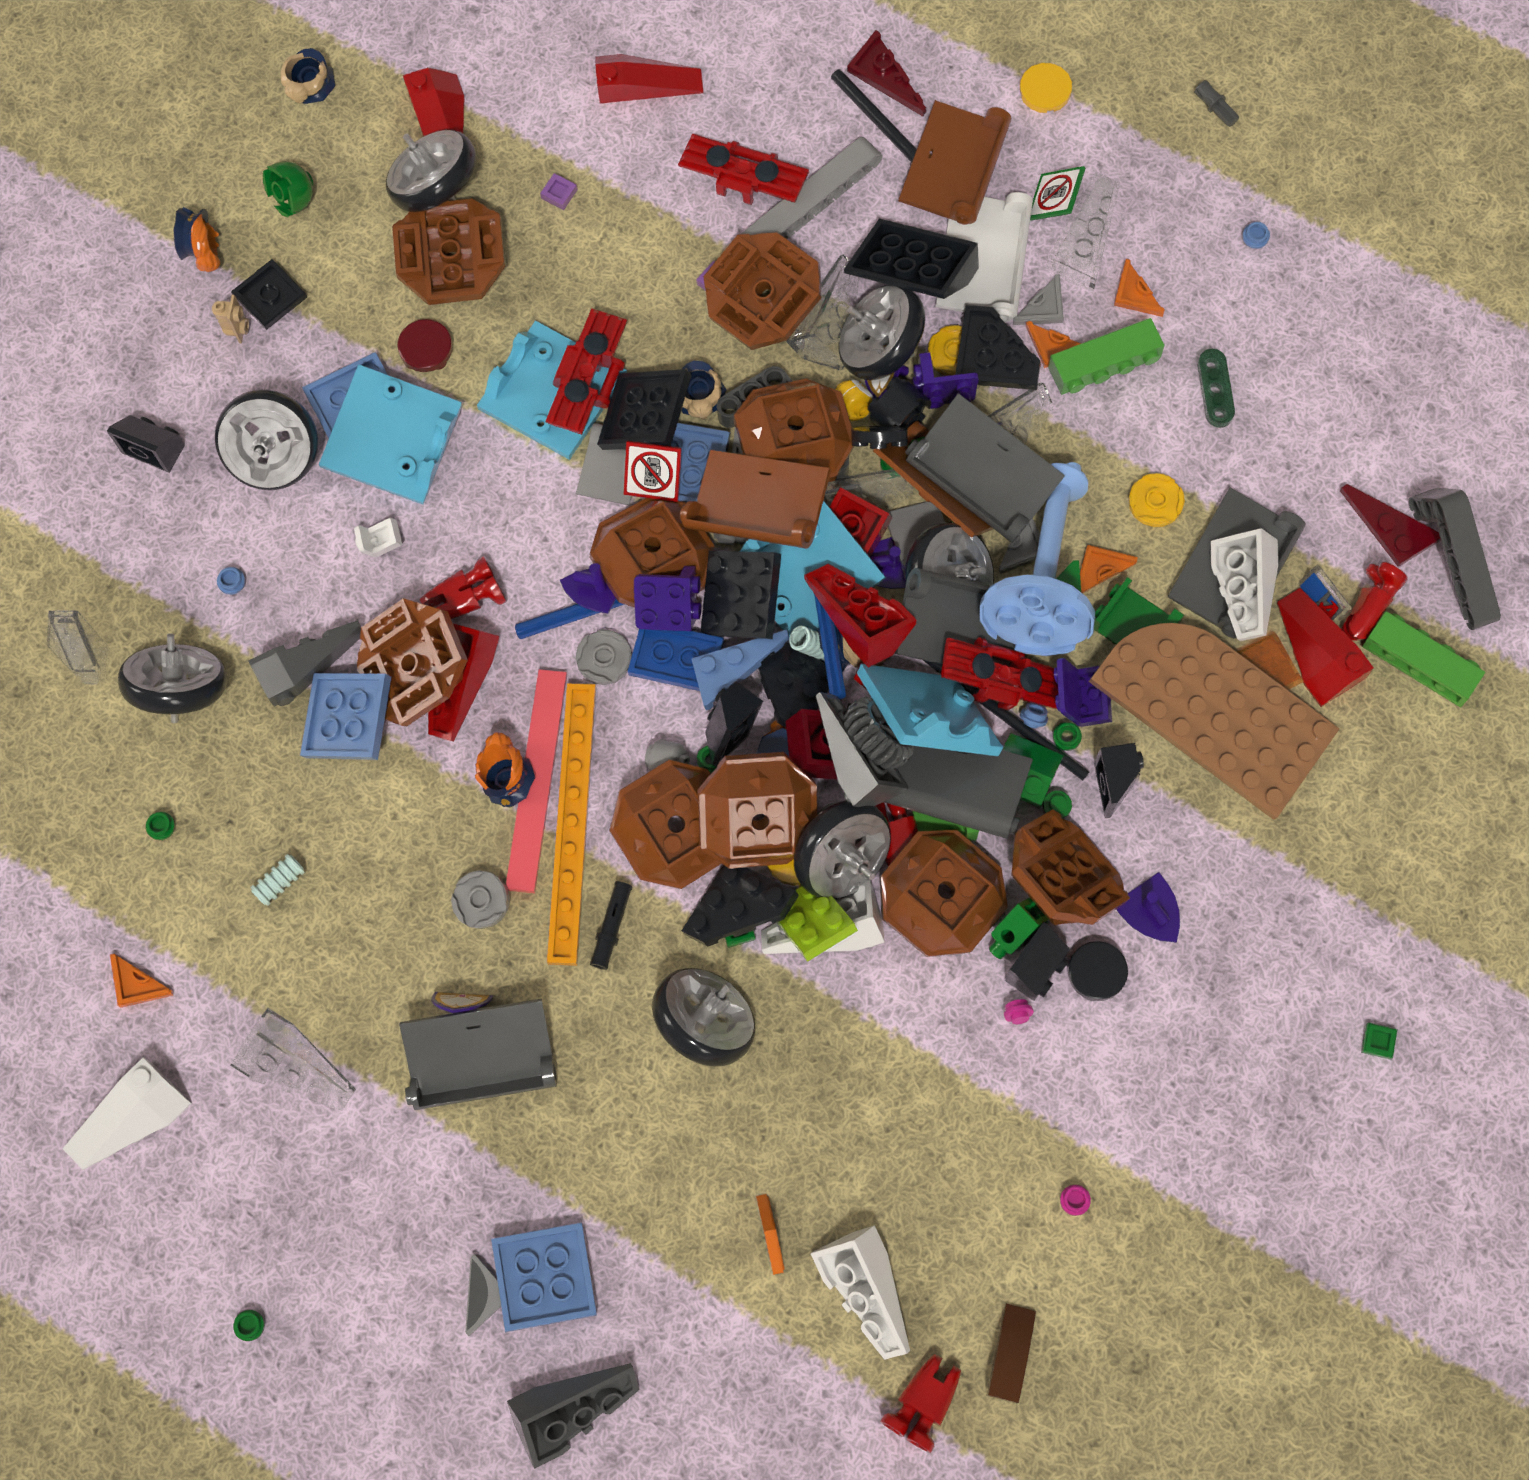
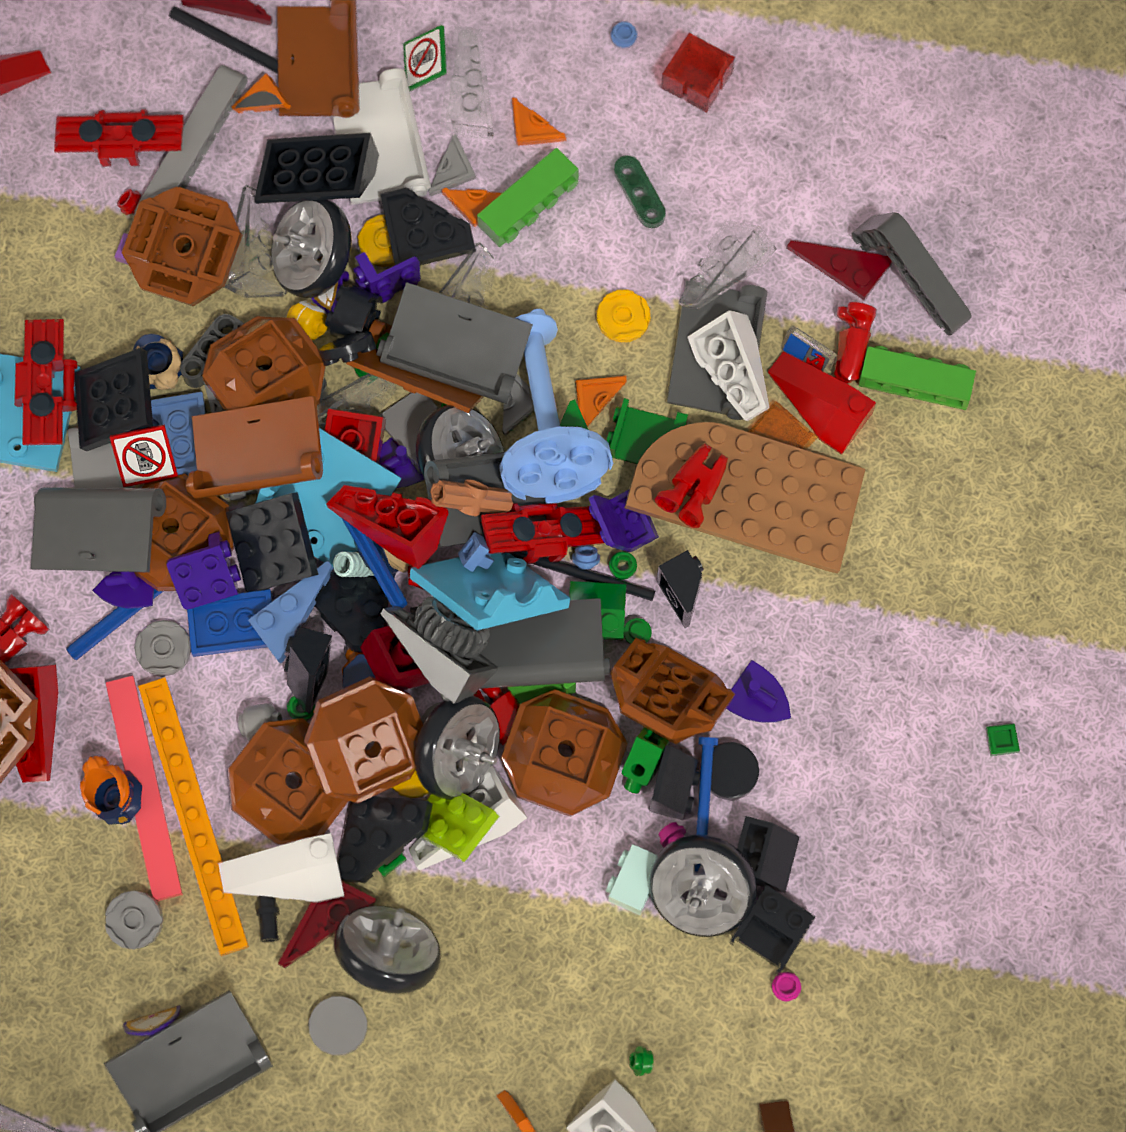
camera: 25 degrees left, 0 degrees up
none -> dark grey door [30,487,166,572]
none -> red plate [117,189,142,215]
none -> white wedge [218,833,344,903]
none -> orange tile [231,74,291,114]
none -> dark red wing [278,881,376,969]
none -> light grey tile [309,996,368,1056]
none -> nougat piece [430,479,513,516]
none -> medium blue tile [458,532,494,572]
none -> light aqua brick [606,844,658,915]
none -> green plate [629,1046,654,1076]
none -> flat silver wheel [649,835,757,937]
none -> red piece [655,443,728,528]
none -> clear red piece [661,32,735,113]
none -> clear wedge [678,220,777,310]
none -> blue bar [694,737,718,873]
none -> black piece [729,885,816,976]
none -> black slope [737,816,800,893]

